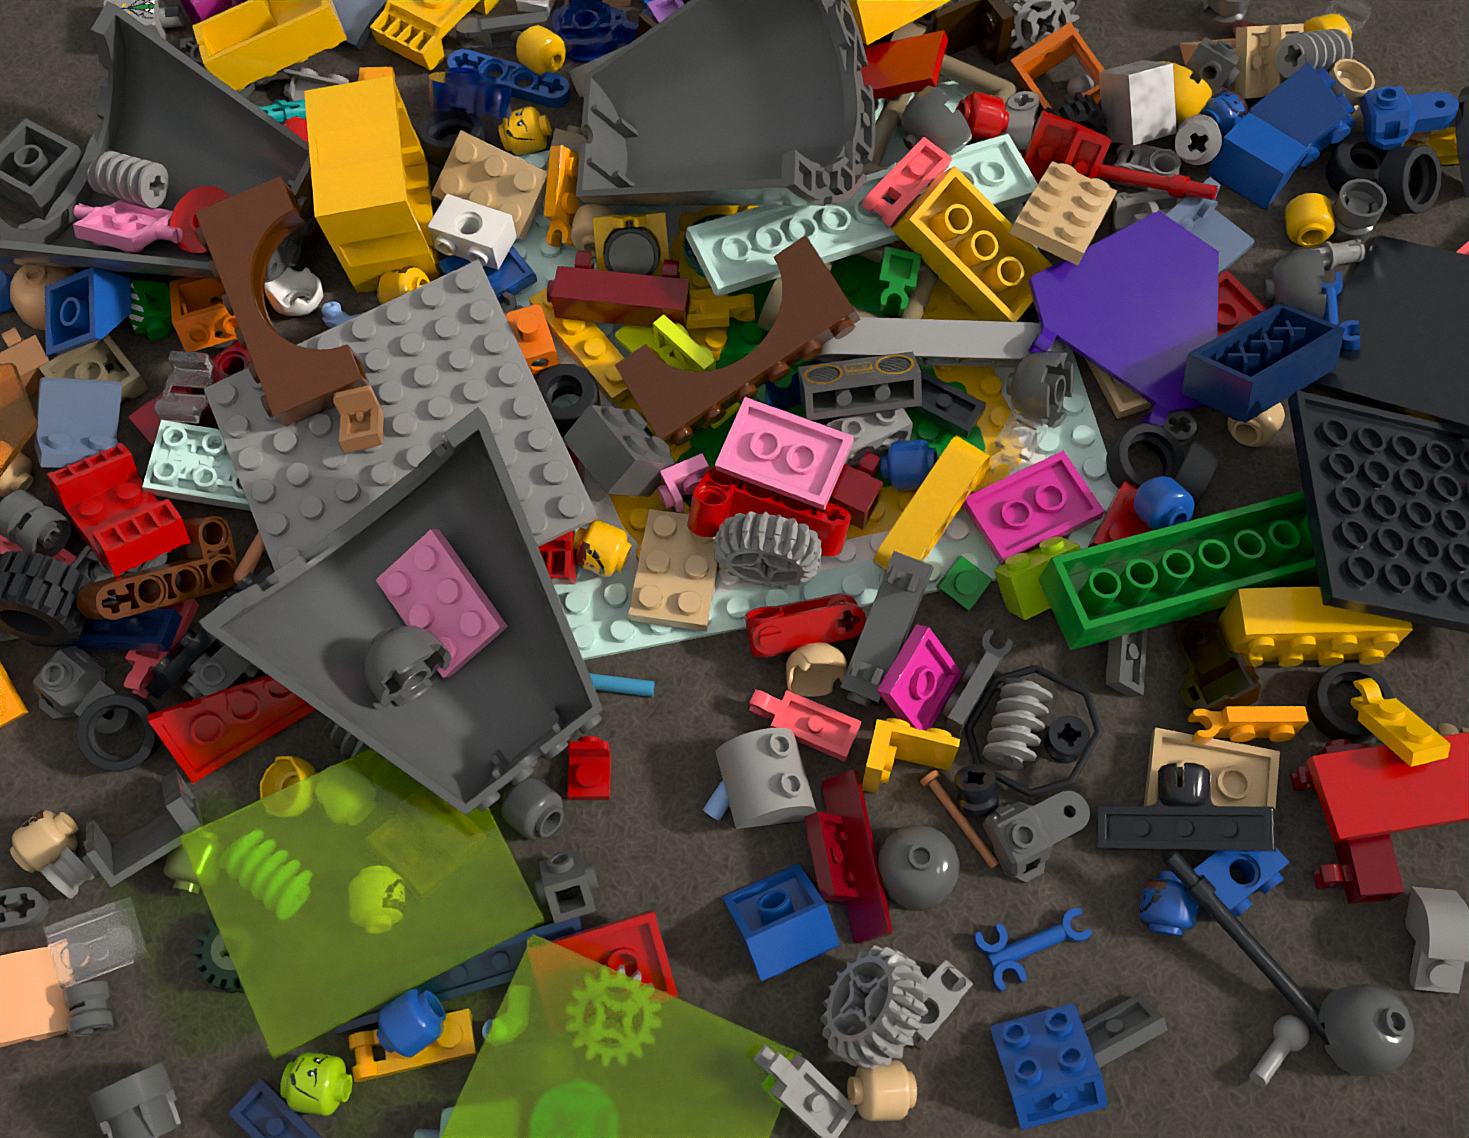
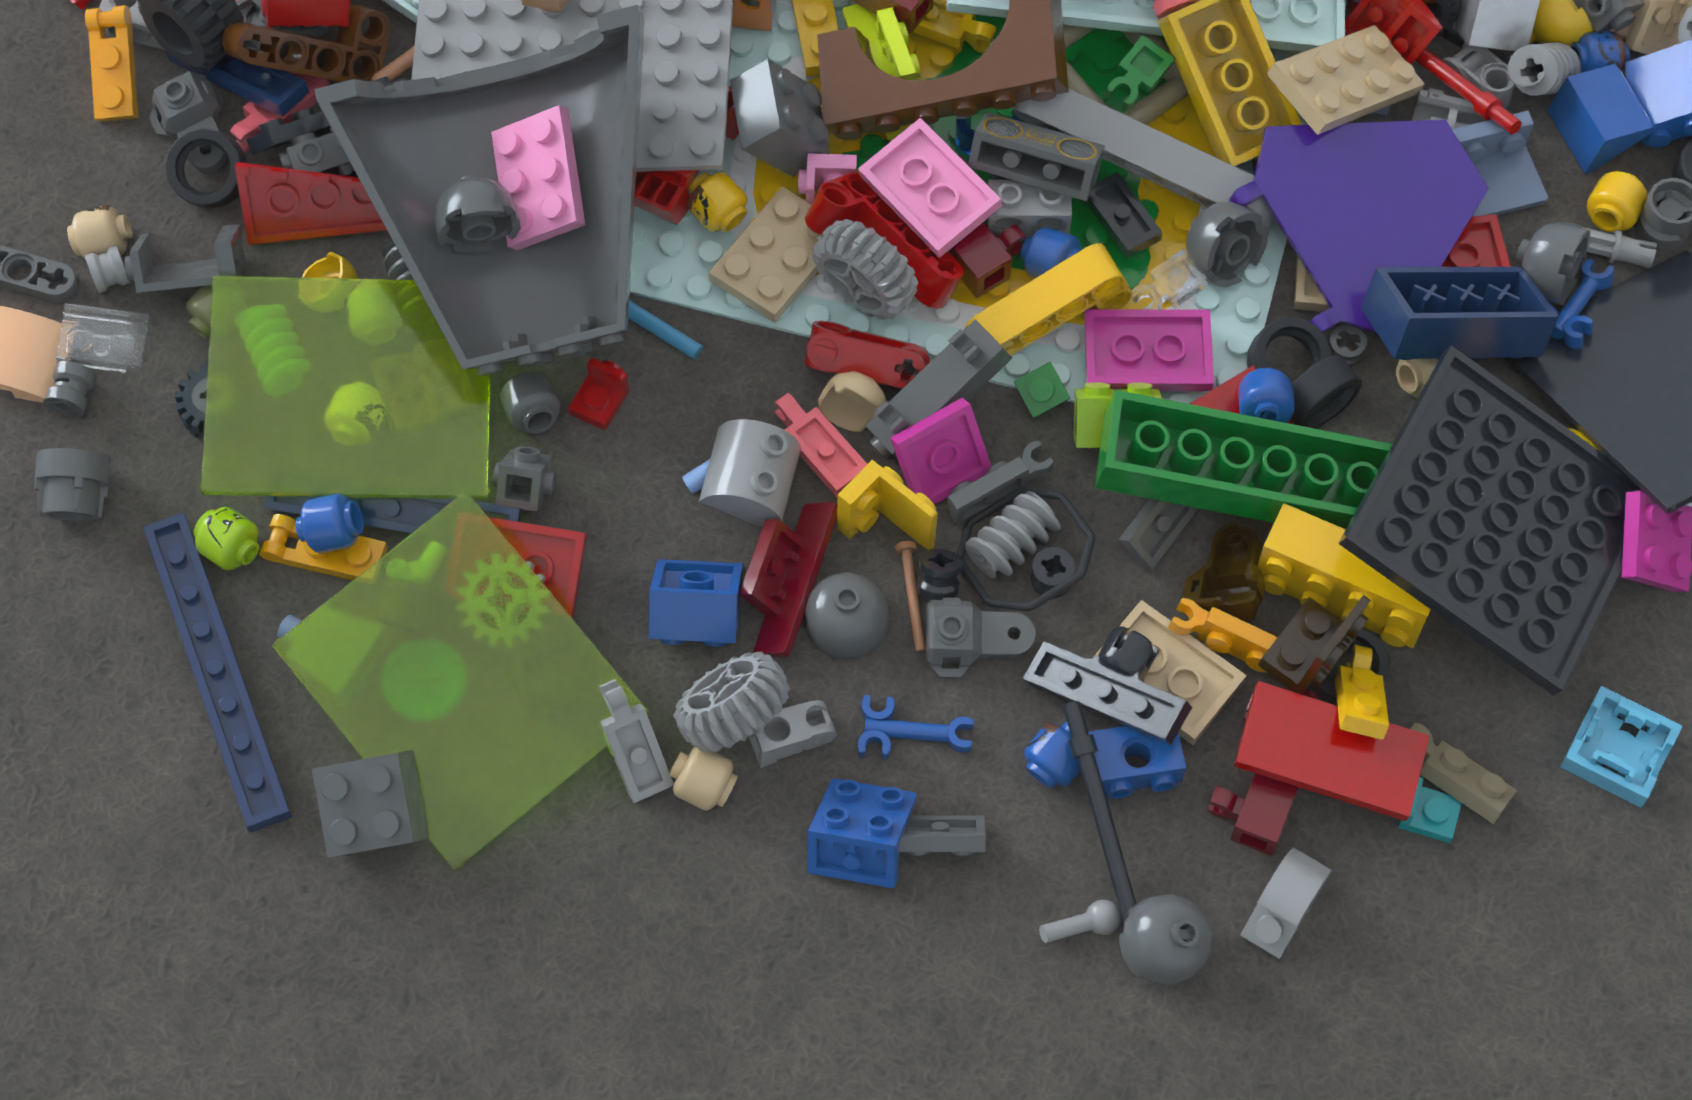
camera: 25 degrees right, 0 degrees up
black tyre [535,363,601,437] -> none
none -> dark brown bracket [1258,595,1371,695]

